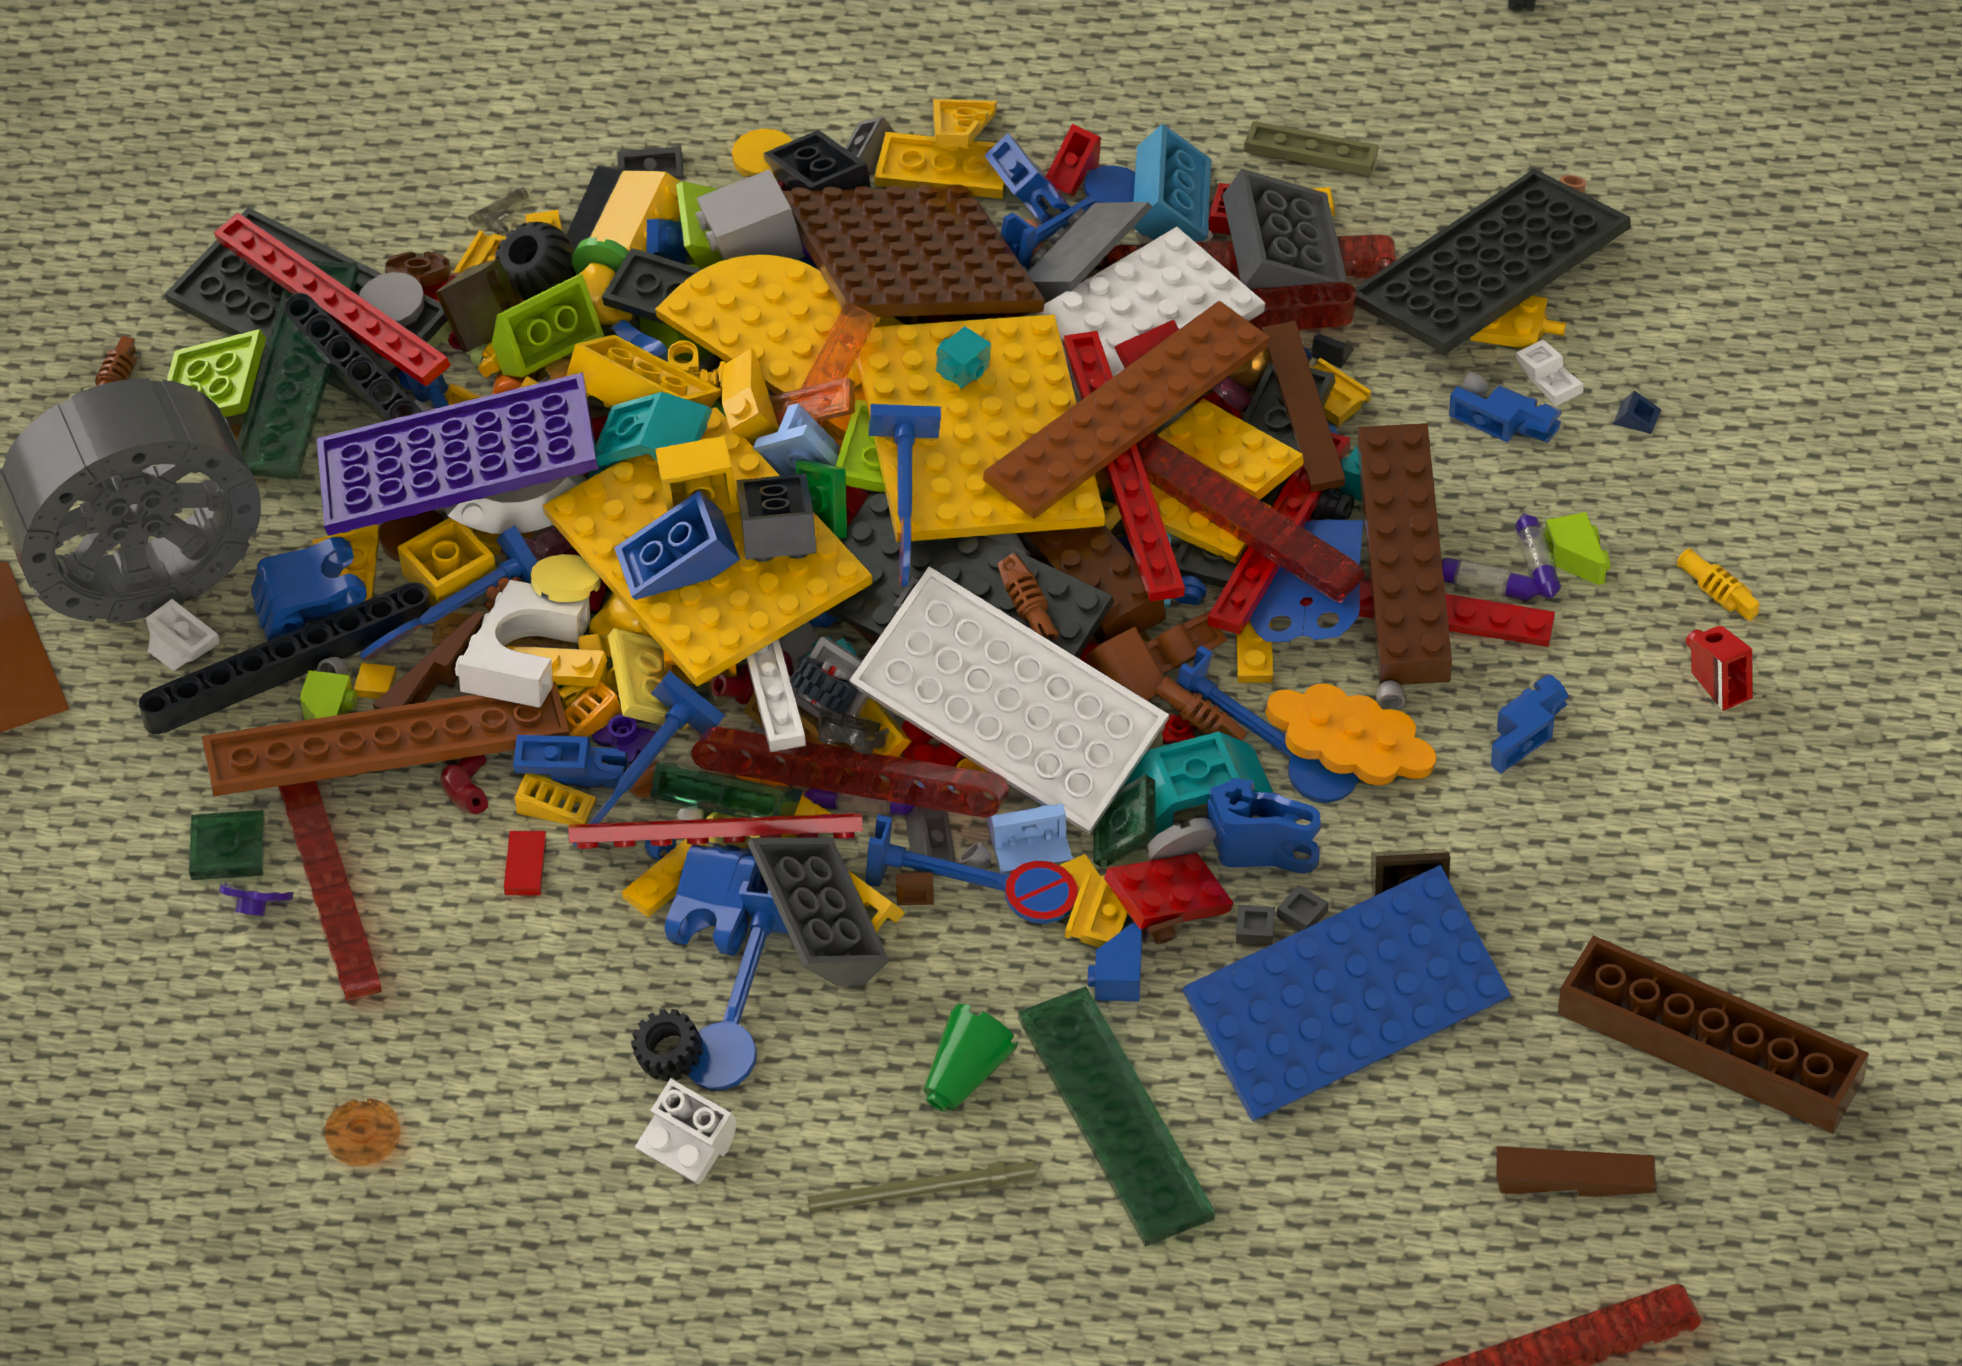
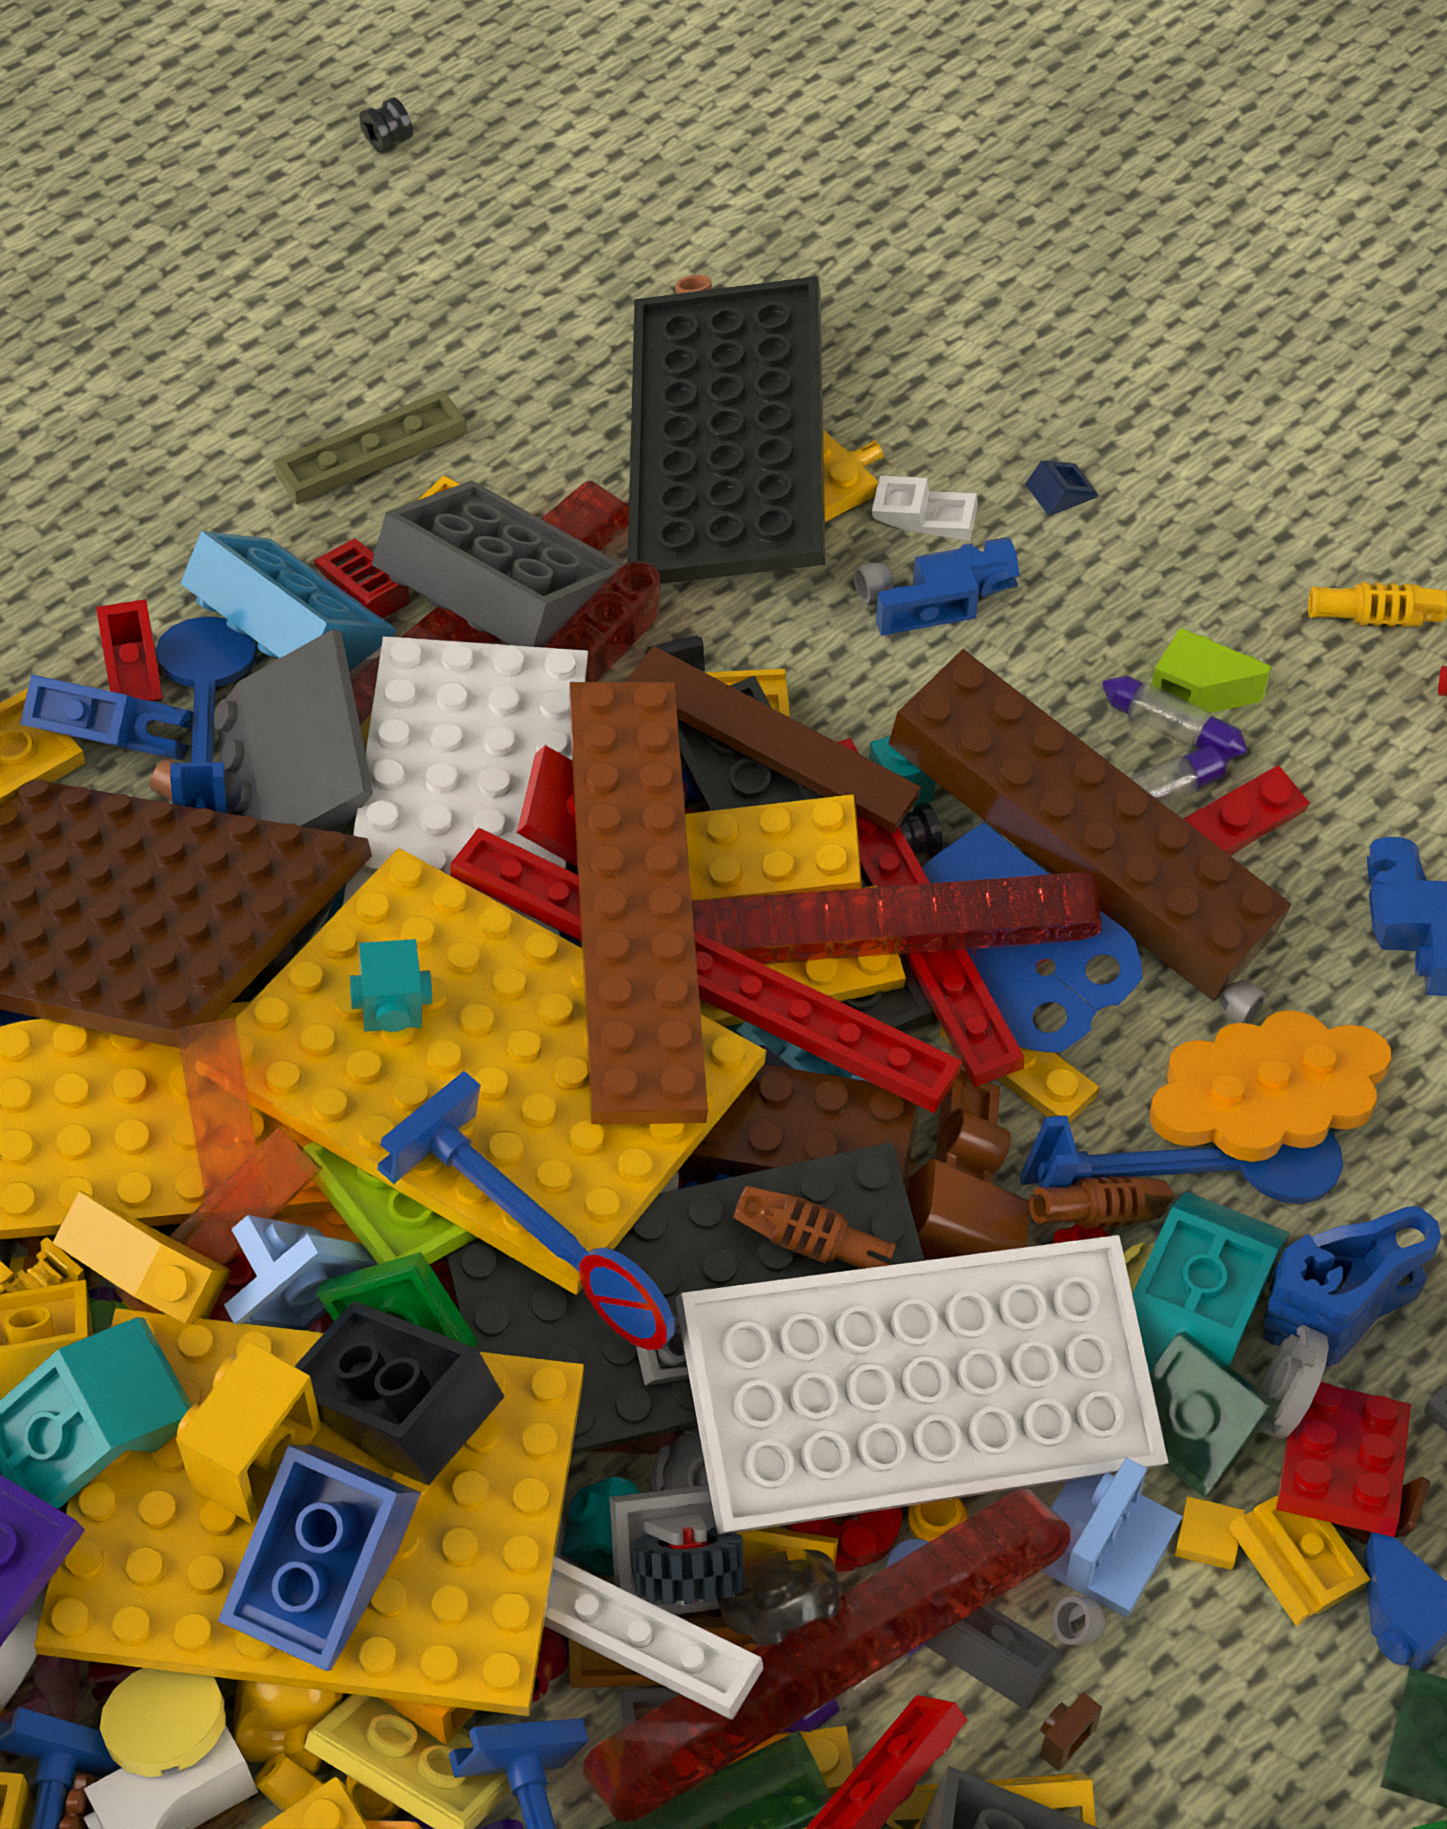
camera: 50 degrees left, 5 degrees up
piece [865,814,1078,924] -> none

